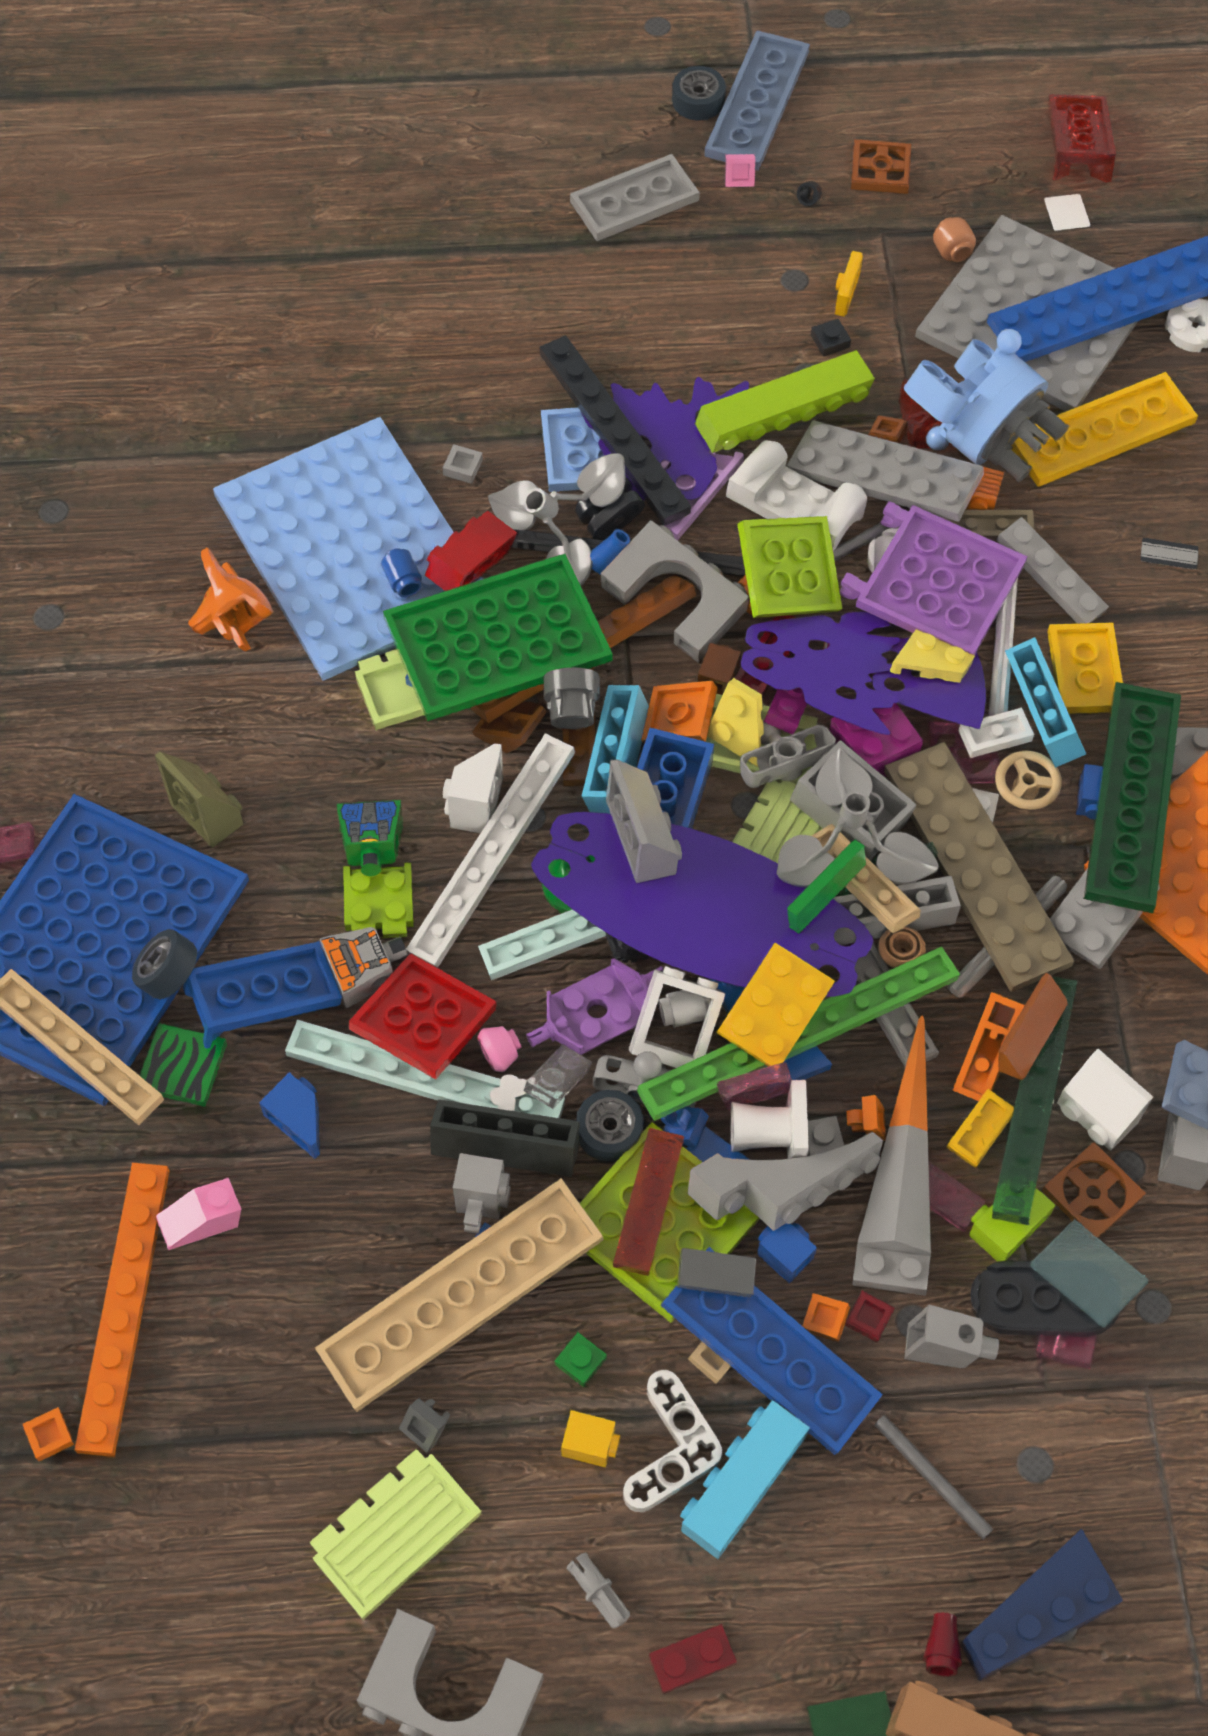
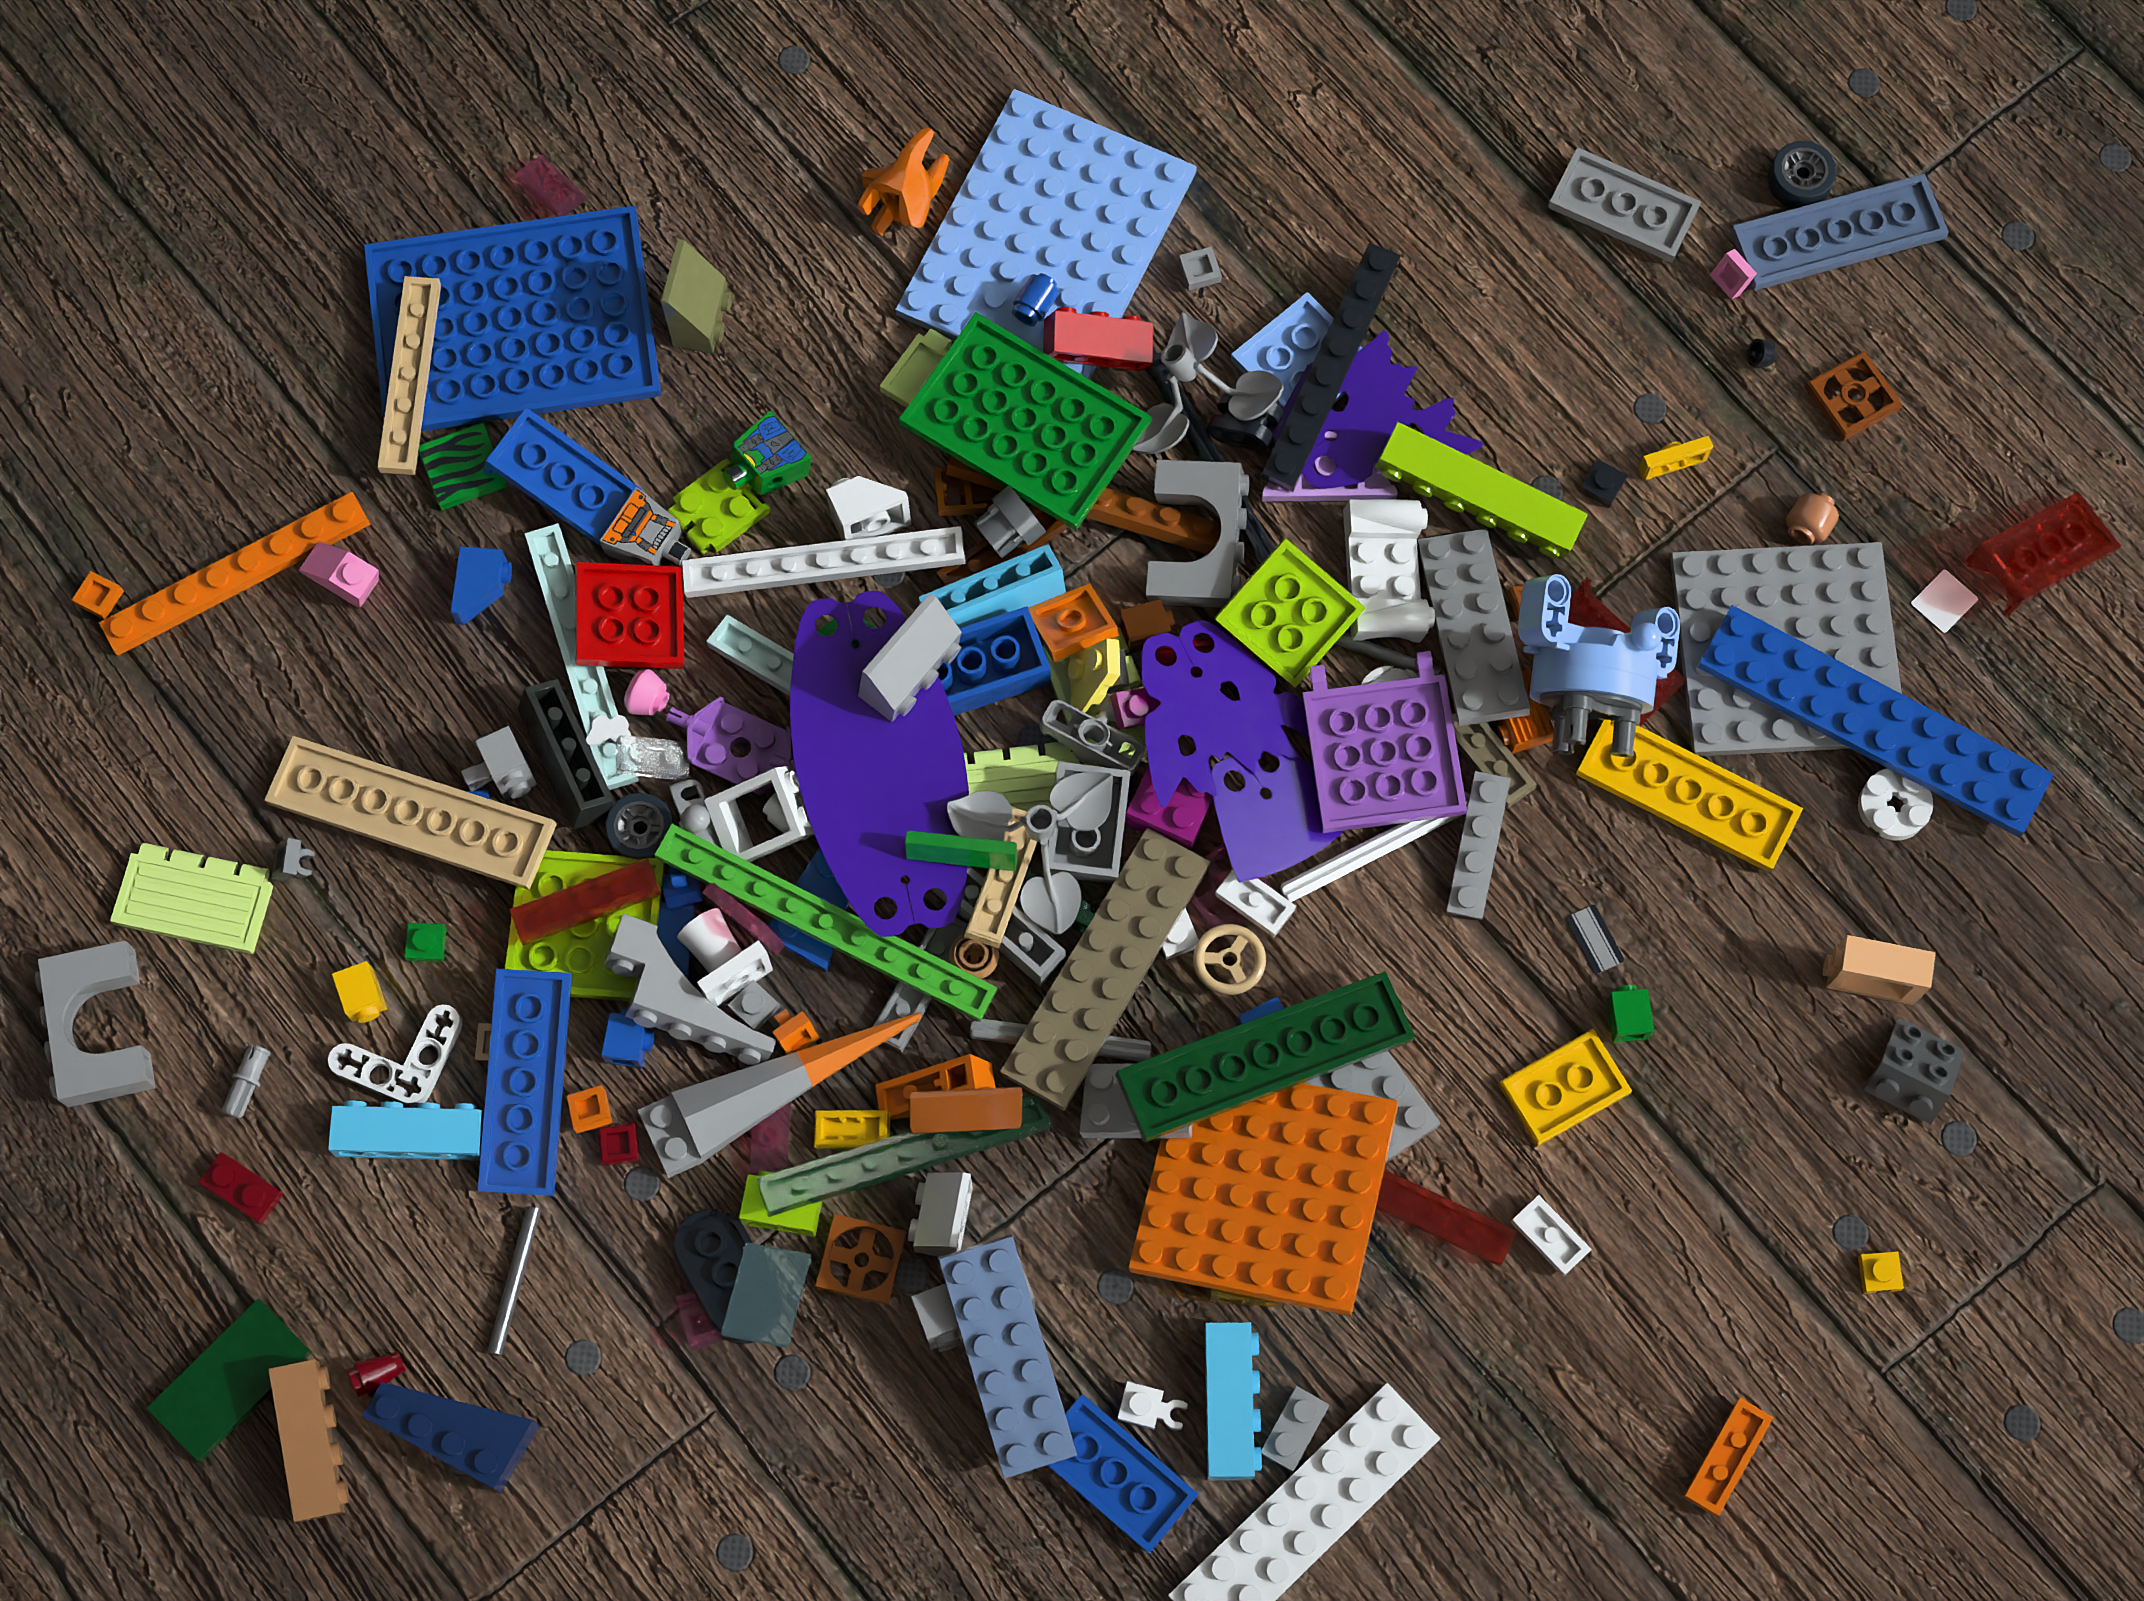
camera: 55 degrees right, 10 degrees up
black wheel [132,929,197,999] -> none
blue cone [590,529,630,574] -> none
dark grey tile [677,1248,756,1298] -> none
yellow plate [717,943,835,1072] -> none
light yellow wing [890,629,975,683] -> none
light grey torso [904,1305,999,1368] -> none
medium azure brick [1005,637,1086,768] -> none
yellow plate [1047,623,1123,713] -> none

